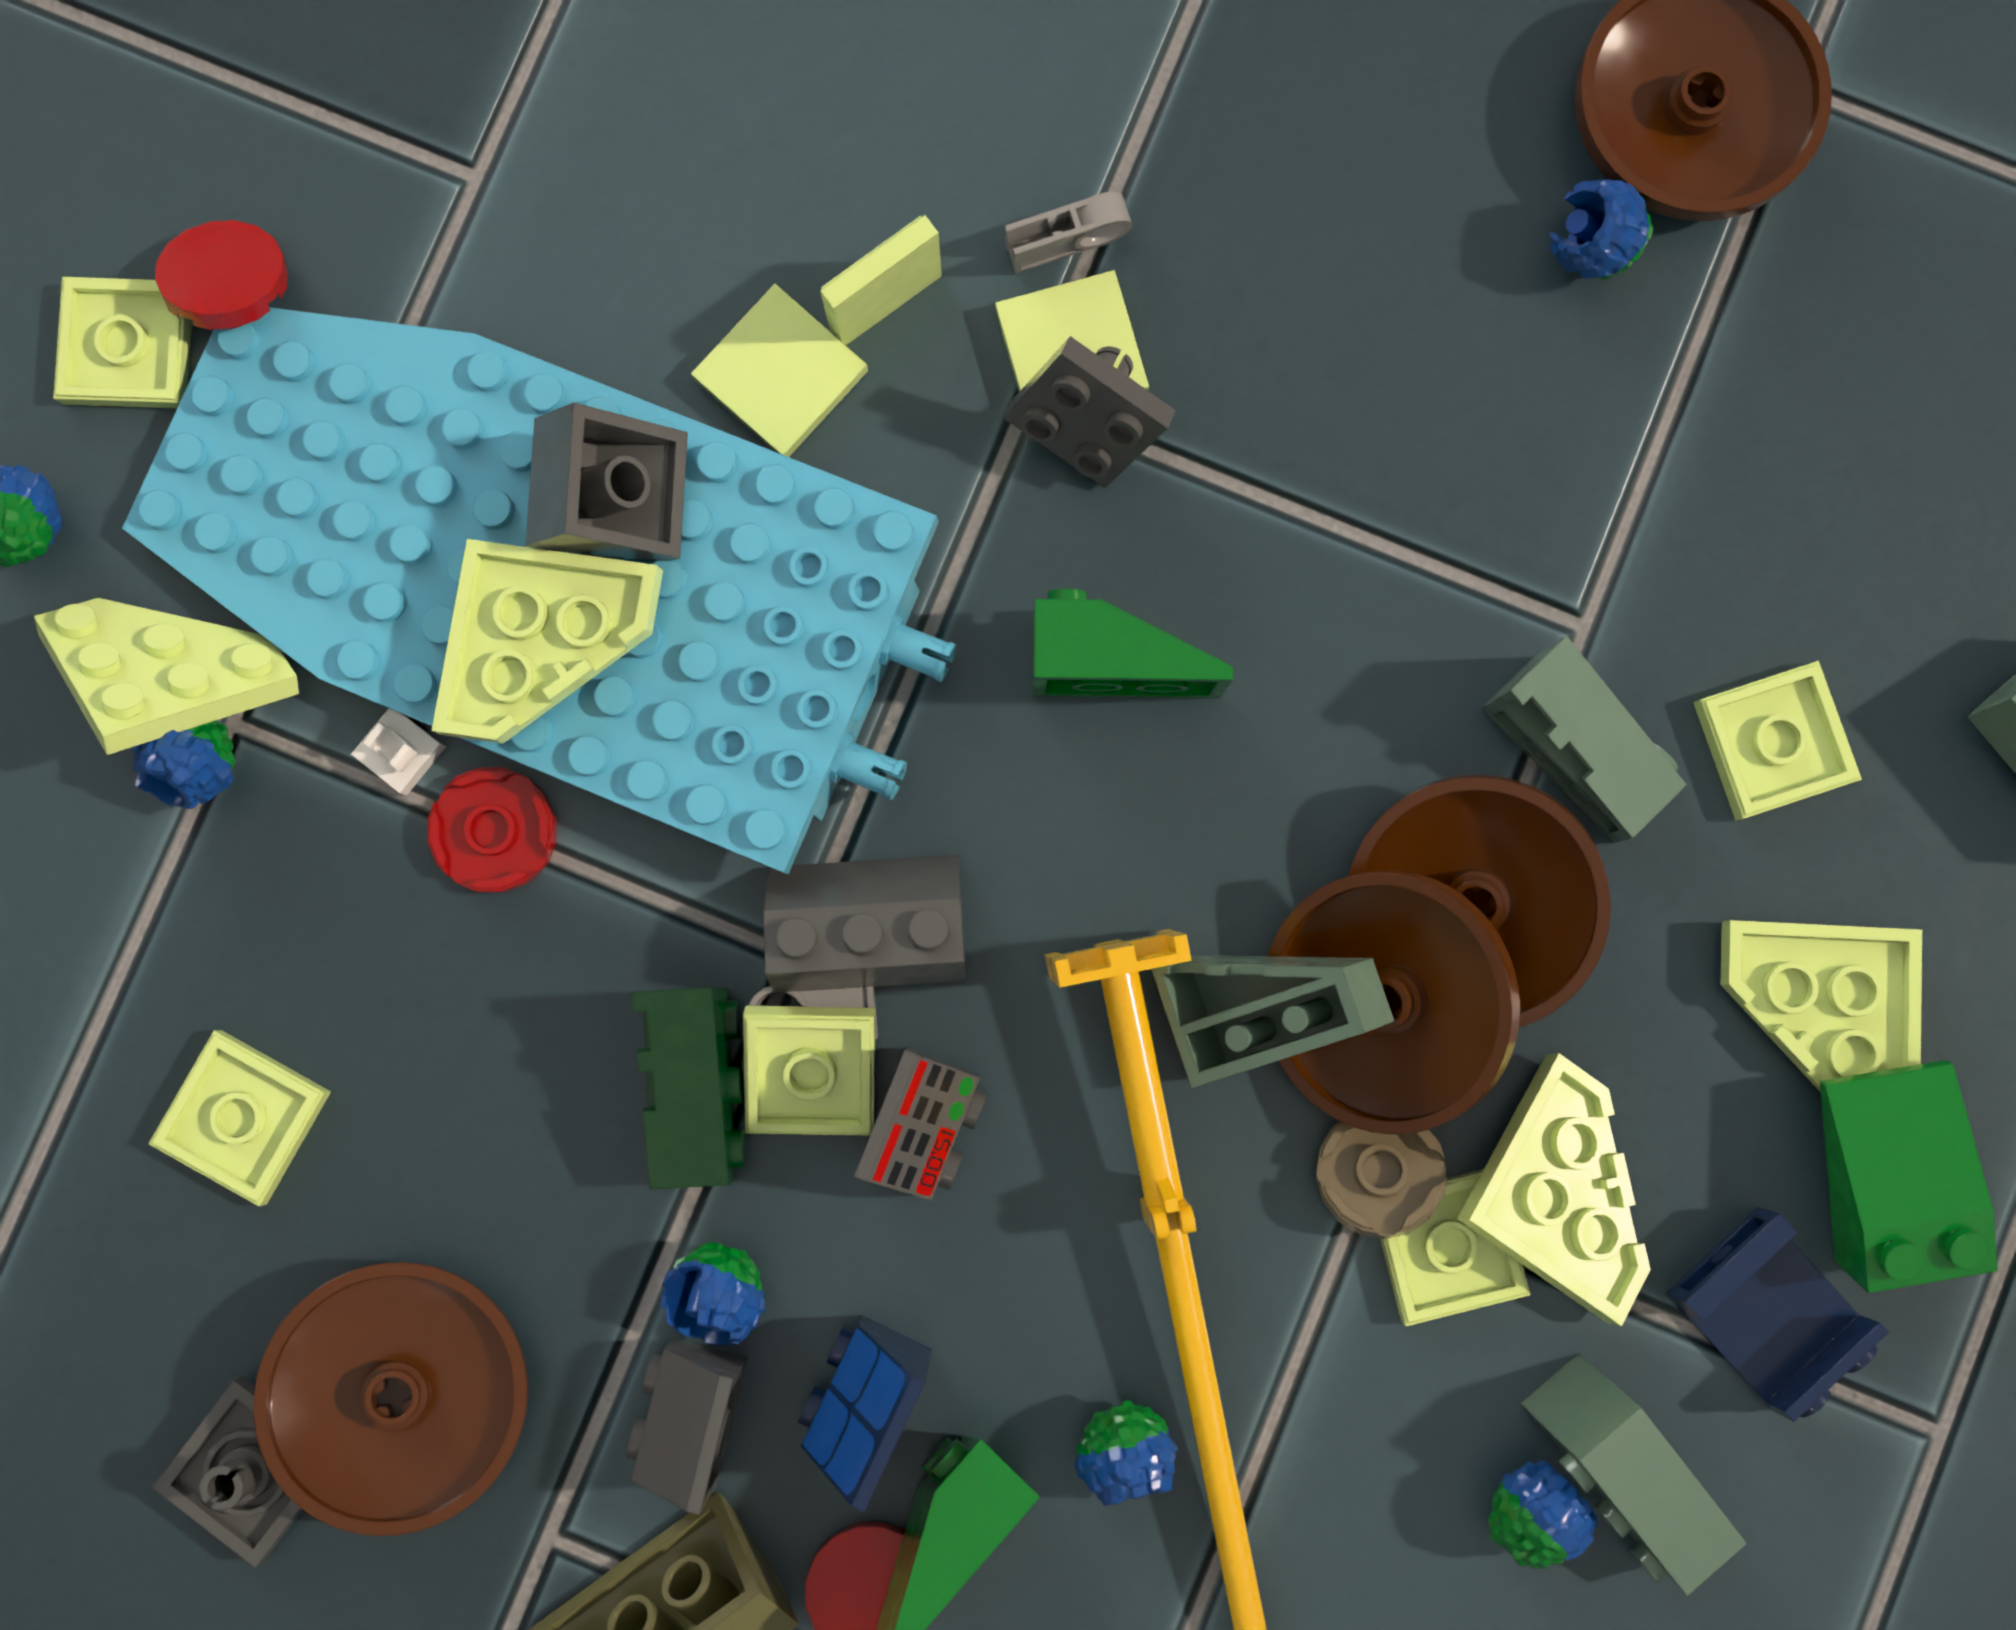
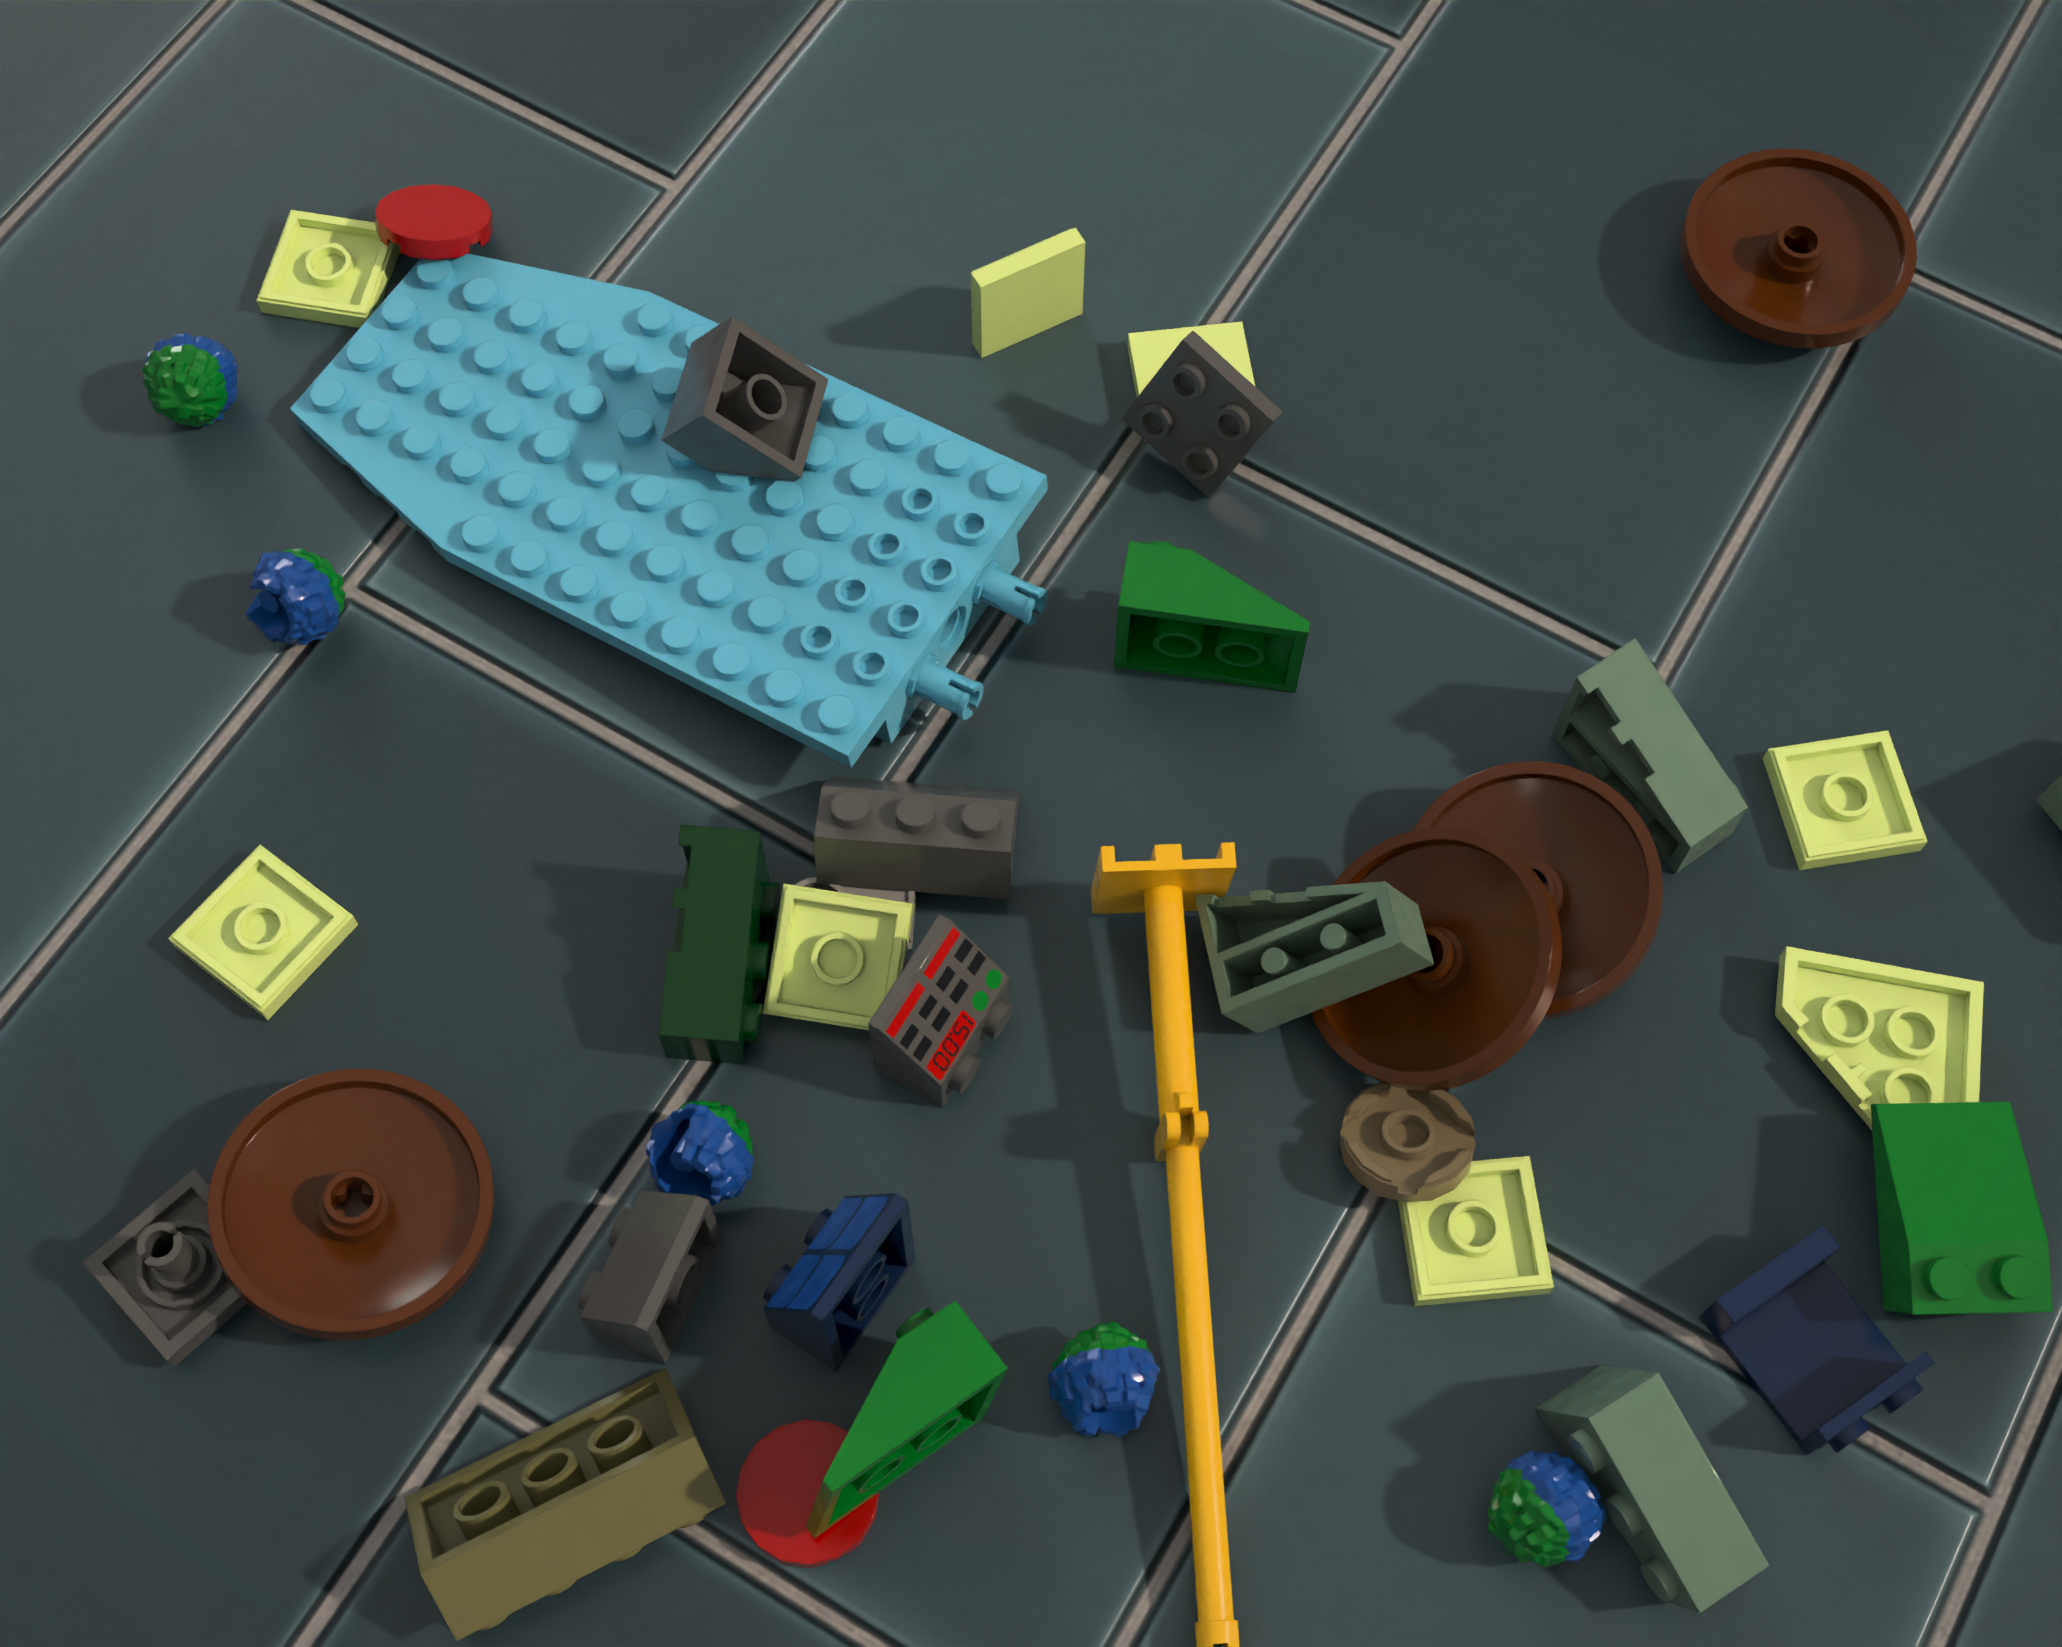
camera: 10 degrees right, 20 degrees down
yellowish green plate [34,598,299,755] -> none
white tile [351,708,446,796] -> none
red tile [427,767,557,893] -> none
yellowish green plate [431,539,663,744] -> none
yellowish green tile [691,284,868,457] -> none
light grey piece [1005,192,1133,274] -> none
yellowish green plate [1457,1053,1651,1326] -> none
blue piece [1549,179,1653,280] -> none

